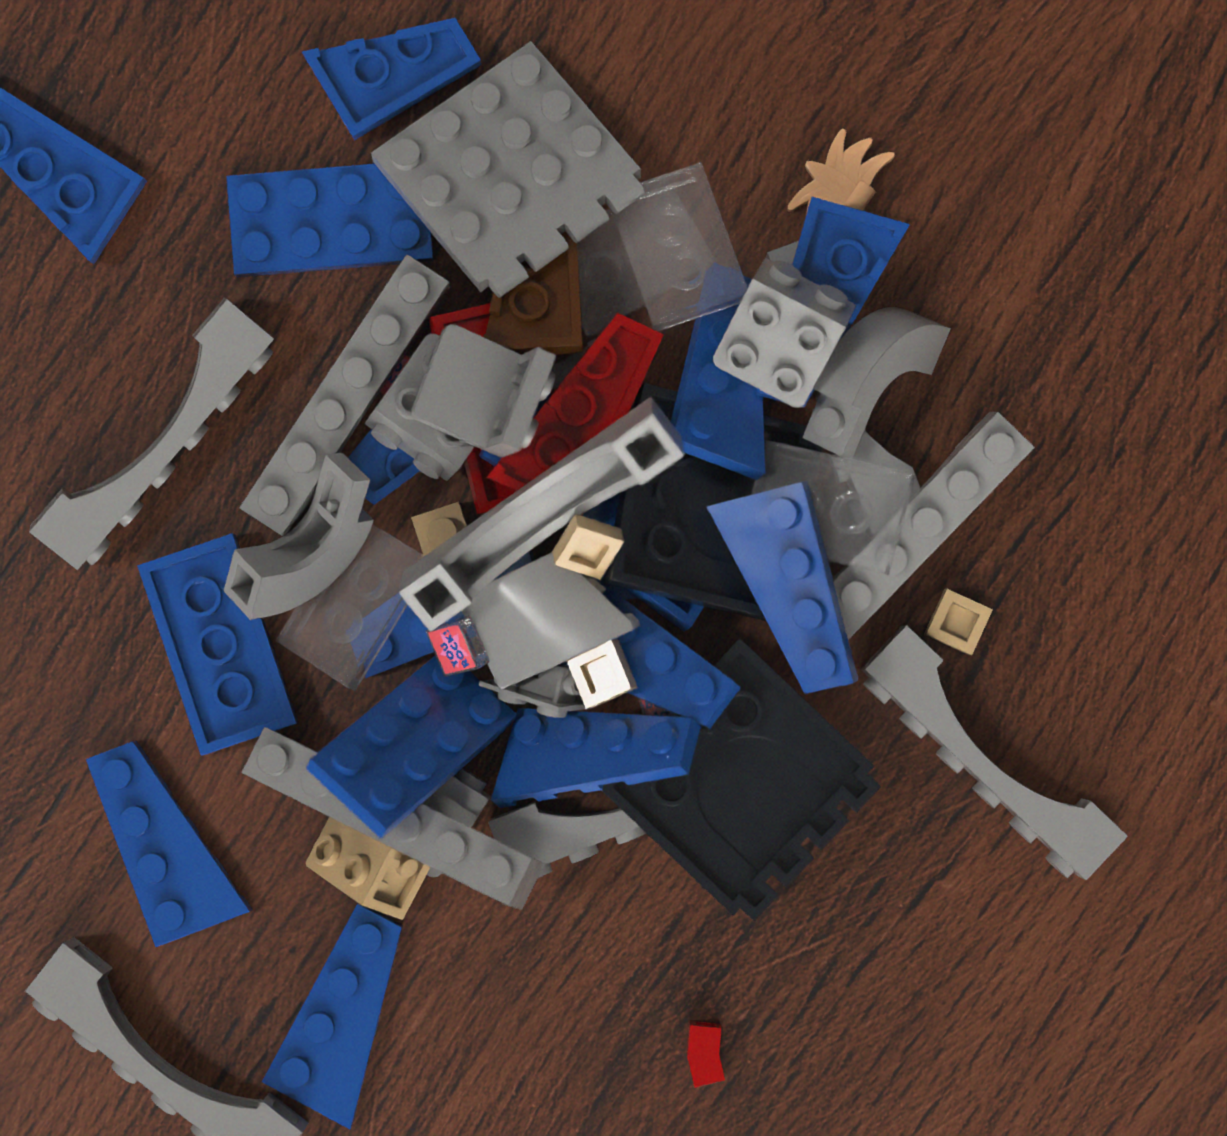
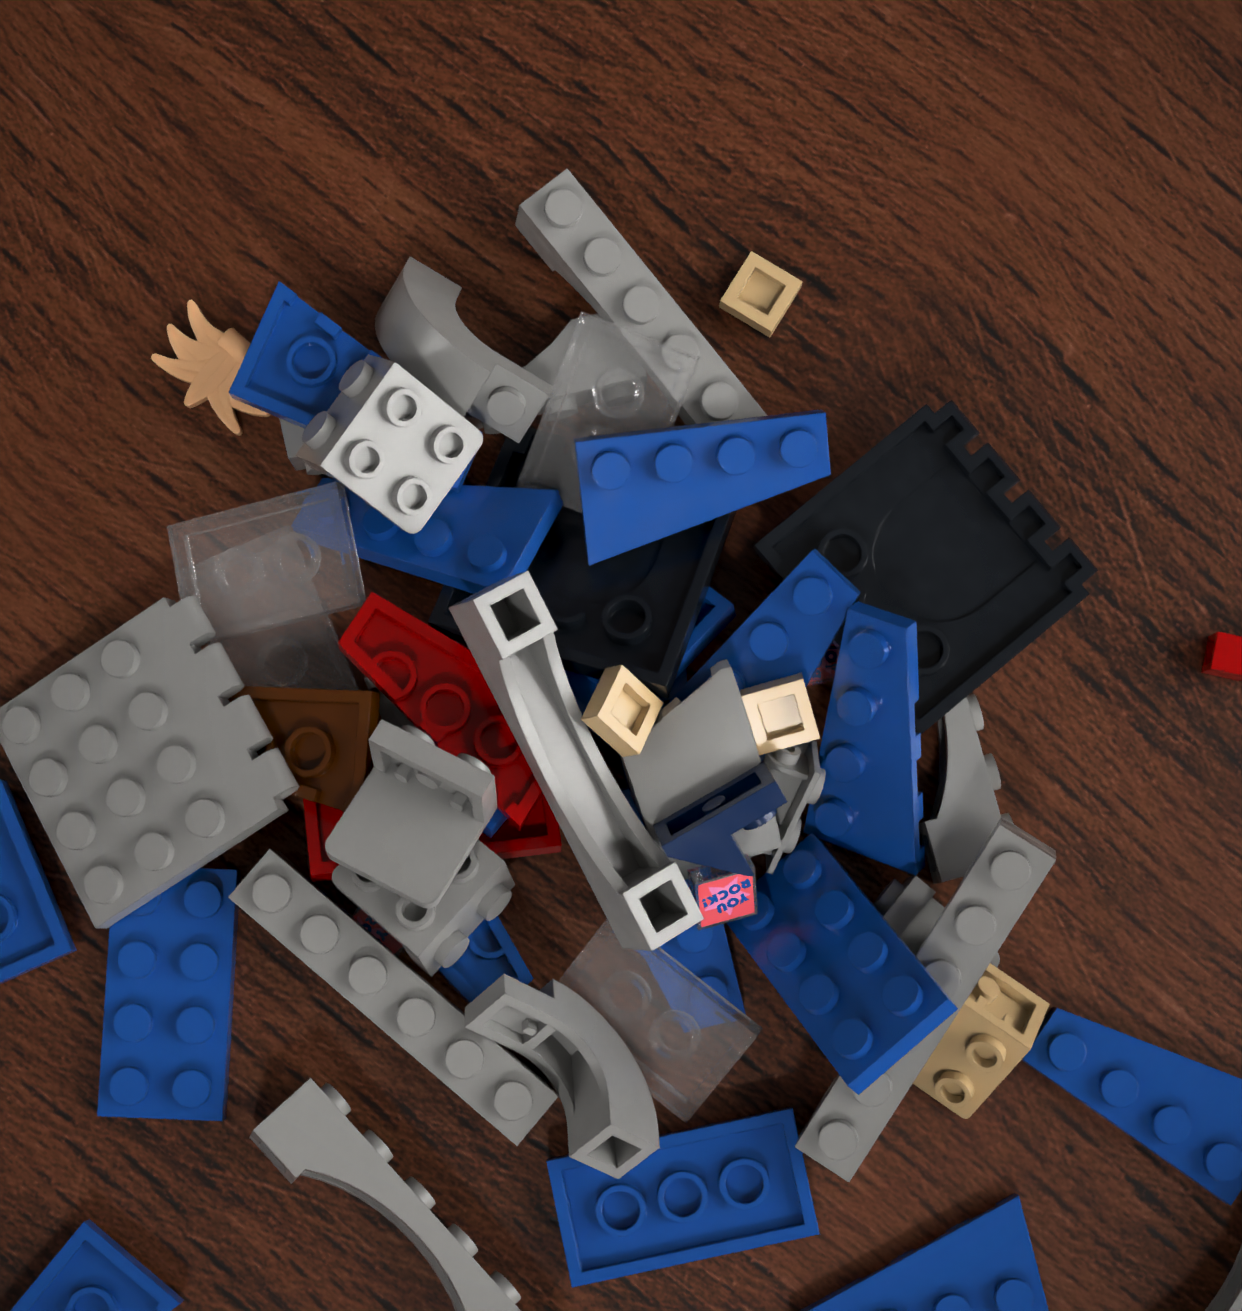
camera: 85 degrees left, 5 degrees down
tan plate [411,502,467,556] -> none
light grey arch [860,625,1128,880] -> none
none -> dark blue slope [653,761,788,877]

